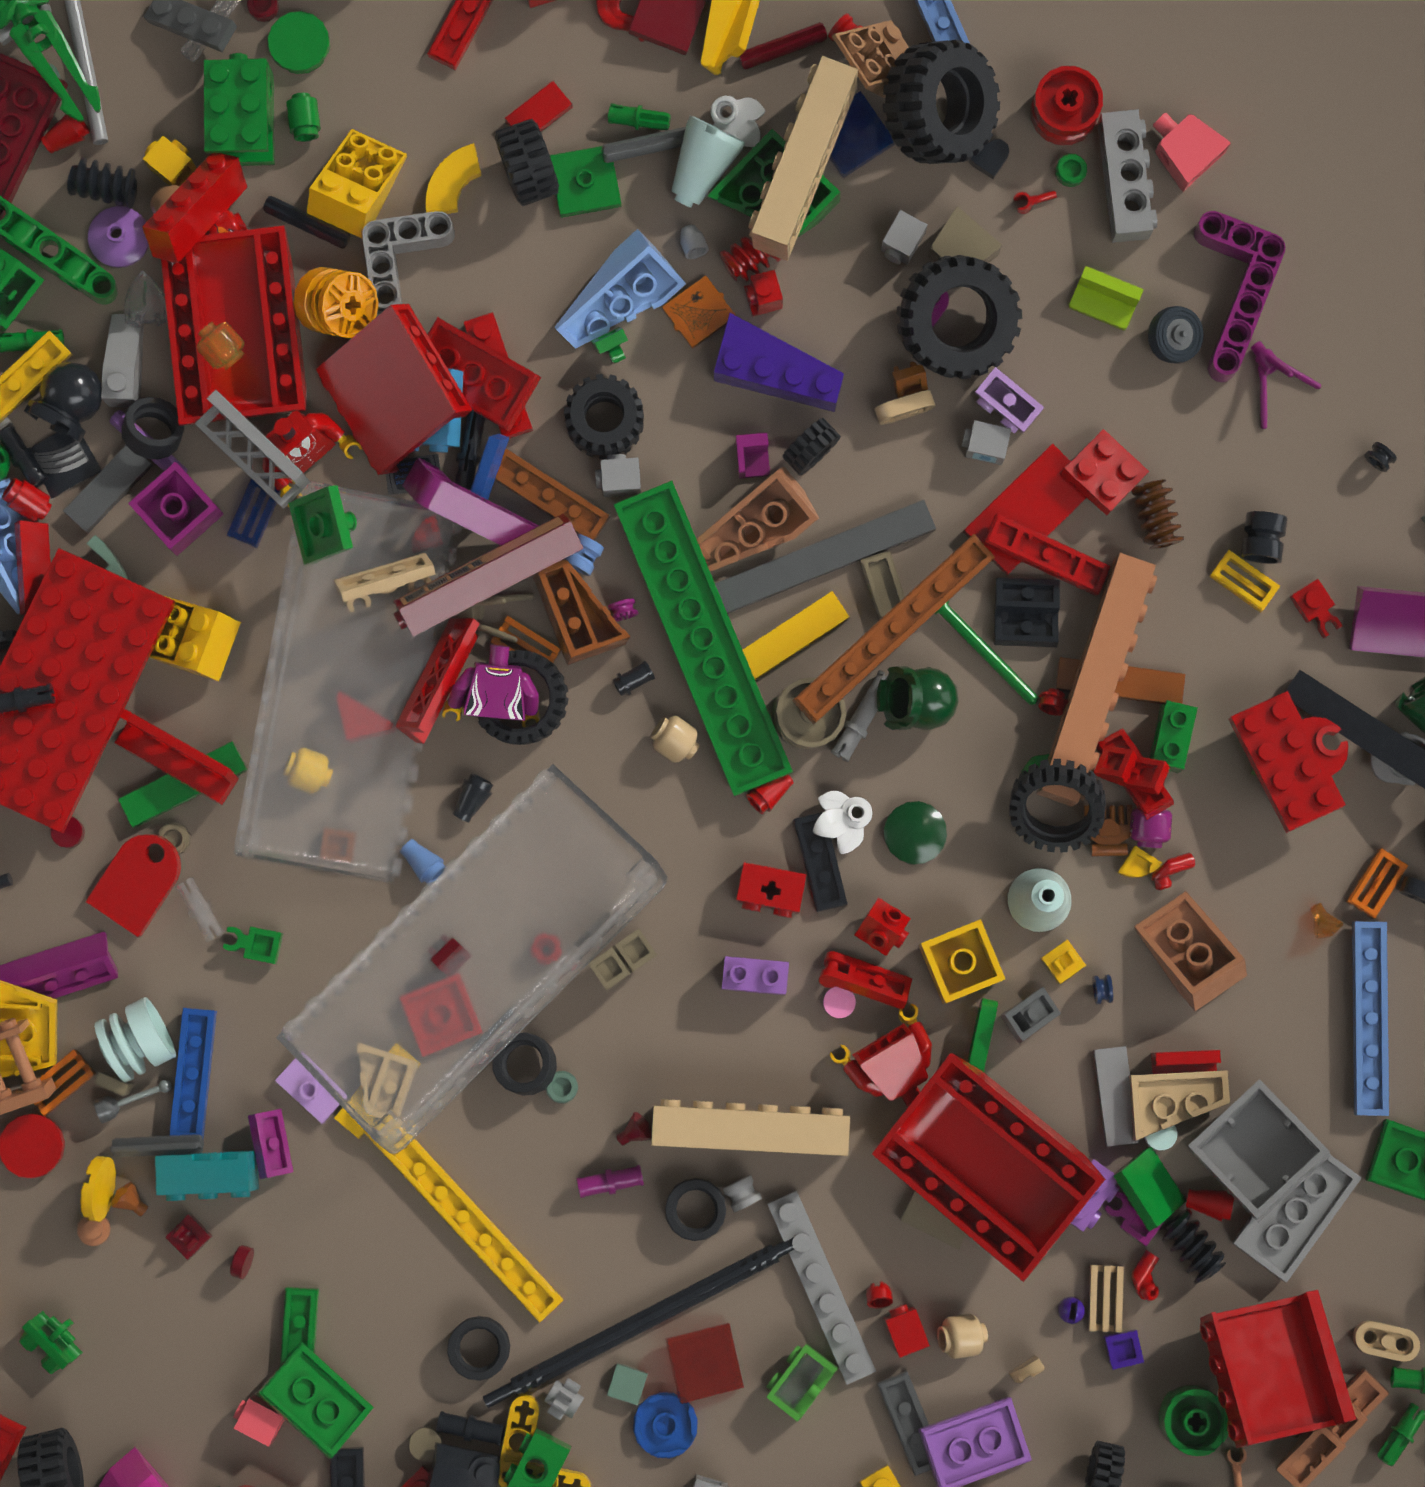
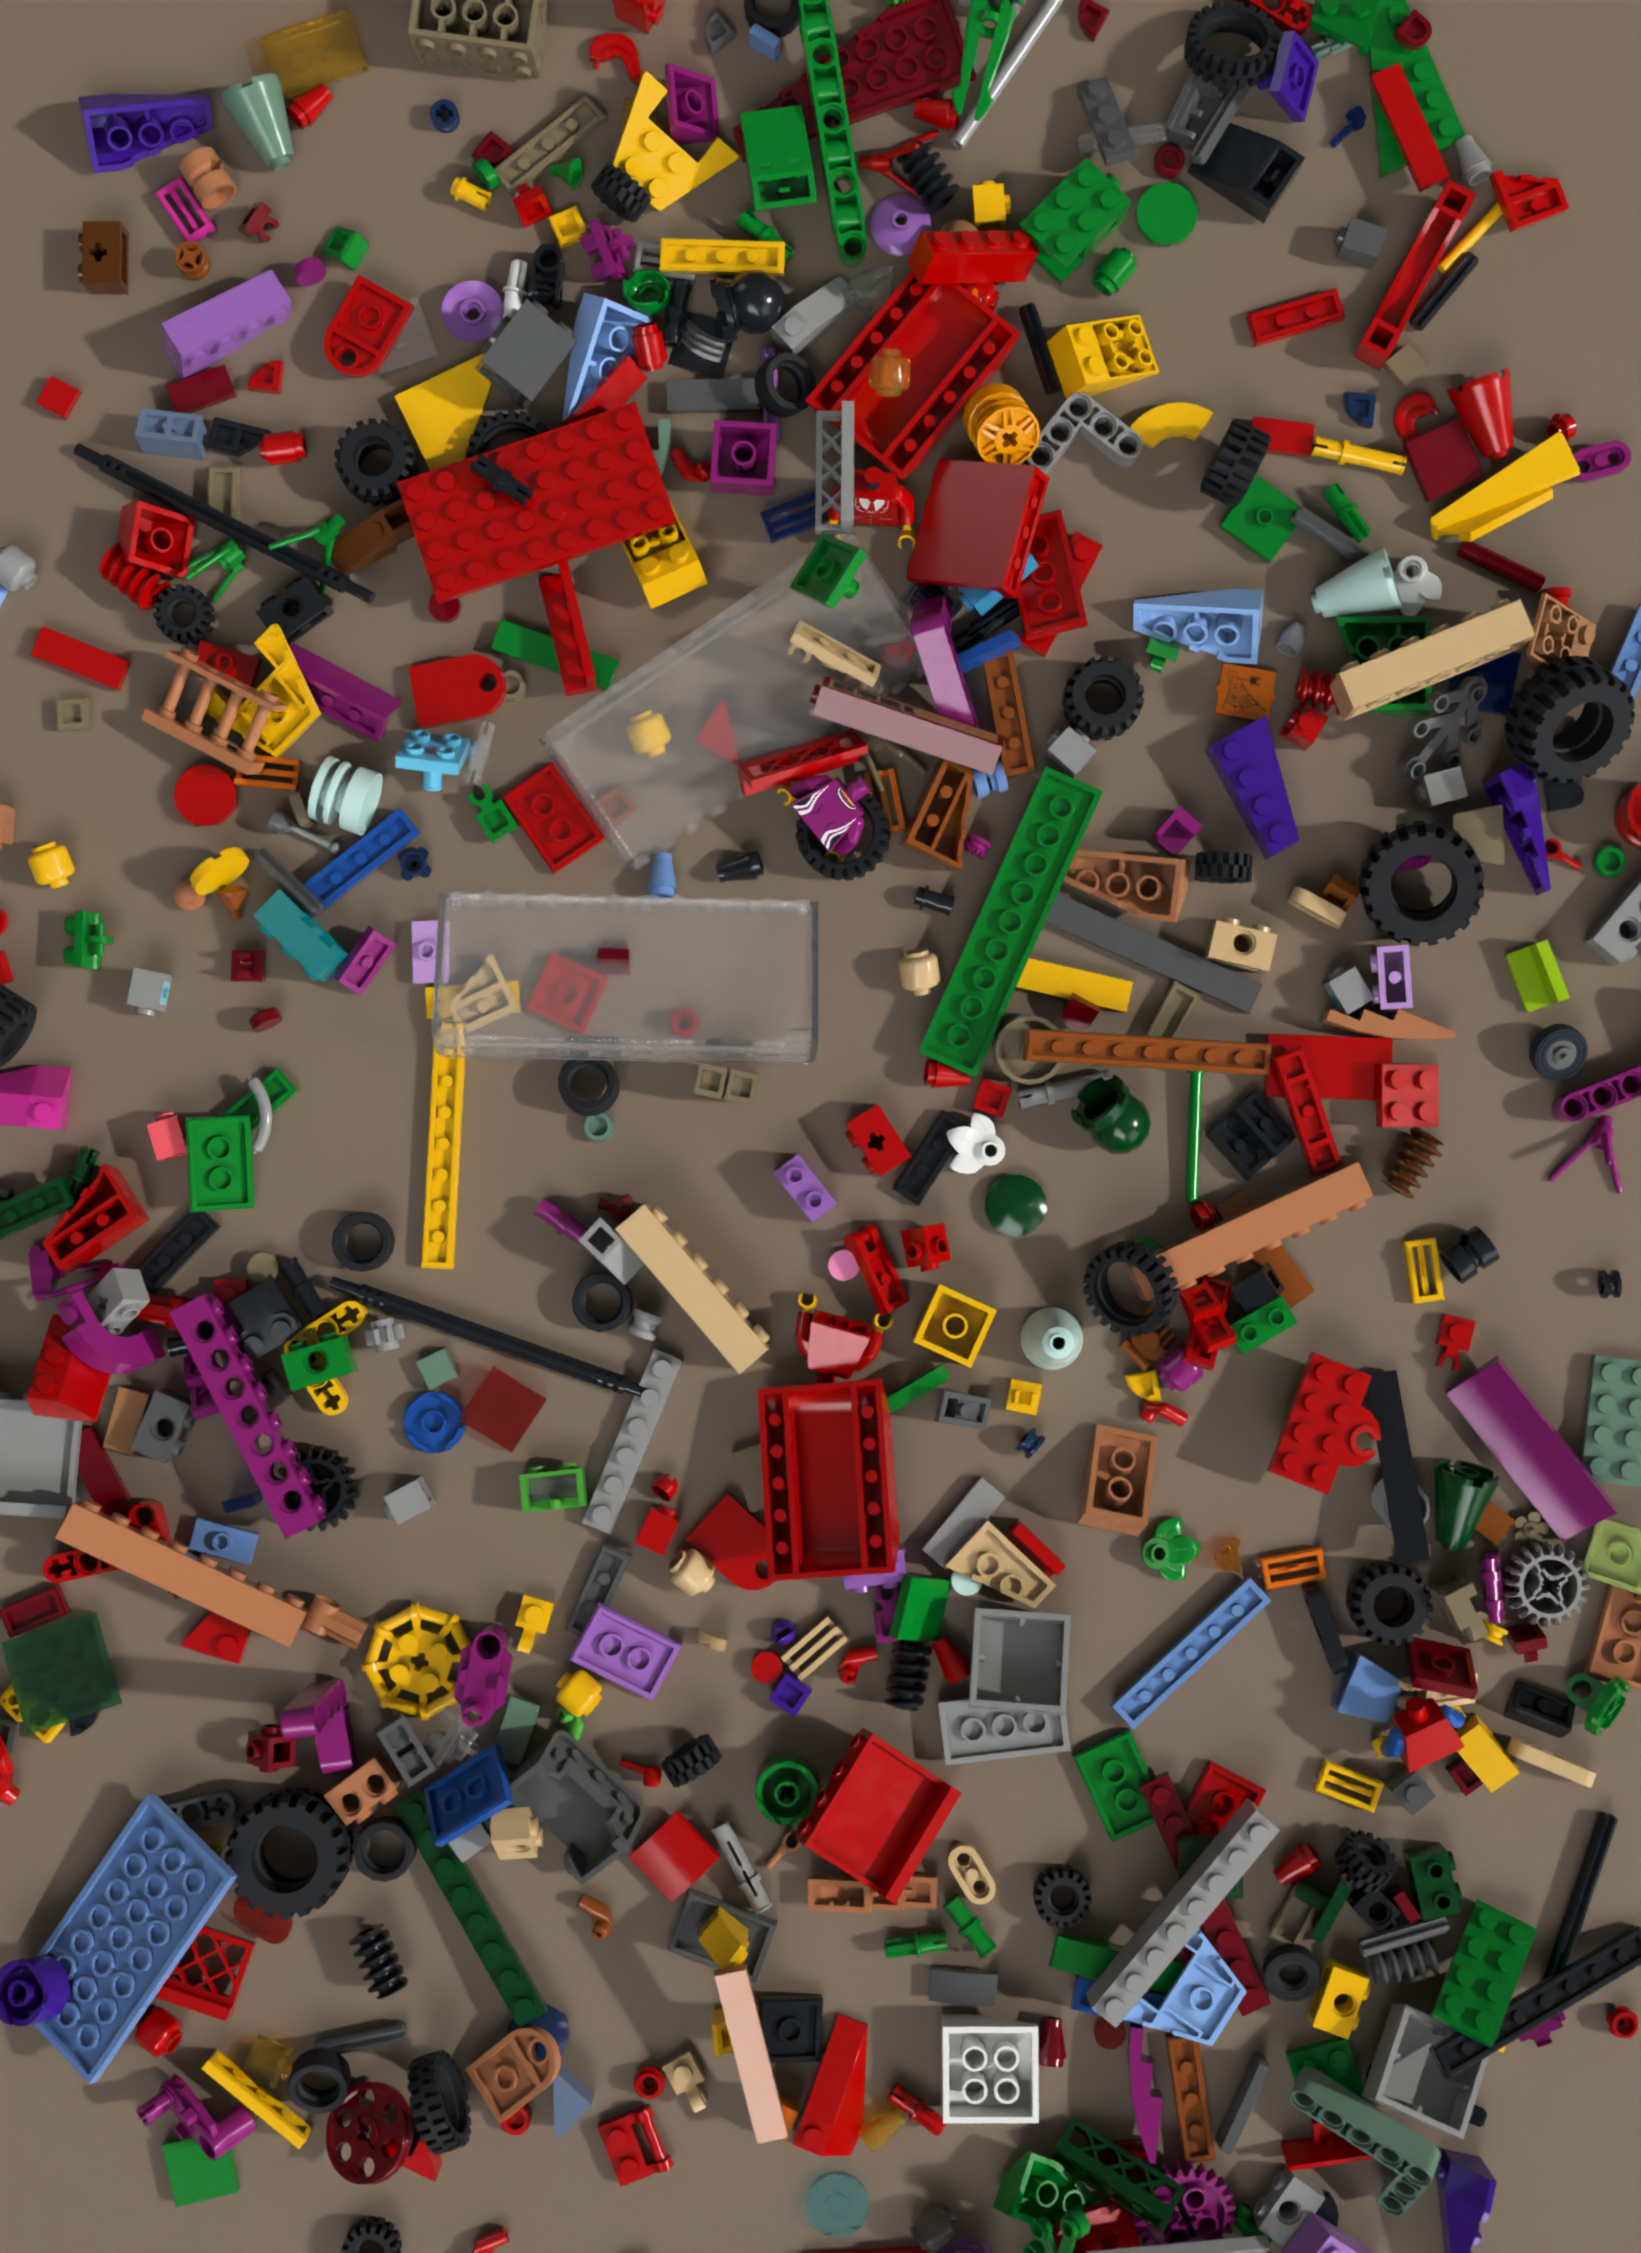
camera: 50 degrees right, 5 degrees up
none -> light grey brick [127,968,173,1016]
none -> light grey piece [247,1076,272,1154]
none -> medium azure plate [395,729,470,792]
none -> dark blue plate [398,847,432,881]
none -> red tile [501,762,605,874]
none -> light grey slope [578,1218,644,1285]
none -> red arm [669,447,711,483]
none -> red tile [685,1492,775,1590]
none -> red tile [751,1650,783,1683]
none -> red plant [860,130,939,197]
none -> red tile [972,1078,1012,1118]
none -> dark red tile [1062,993,1100,1031]
none -> green plate [1141,1517,1201,1581]
none -> tan brick [1204,917,1278,974]
none -> black brick [1230,1262,1285,1314]
none -> yellow pin [1311,436,1407,476]
none -> nougat slope [1320,1009,1457,1041]
none -> dark blue tile [1343,392,1376,429]
none -> dark grey plant [1397,676,1488,780]
none -> dark purple wedge [1482,763,1551,896]

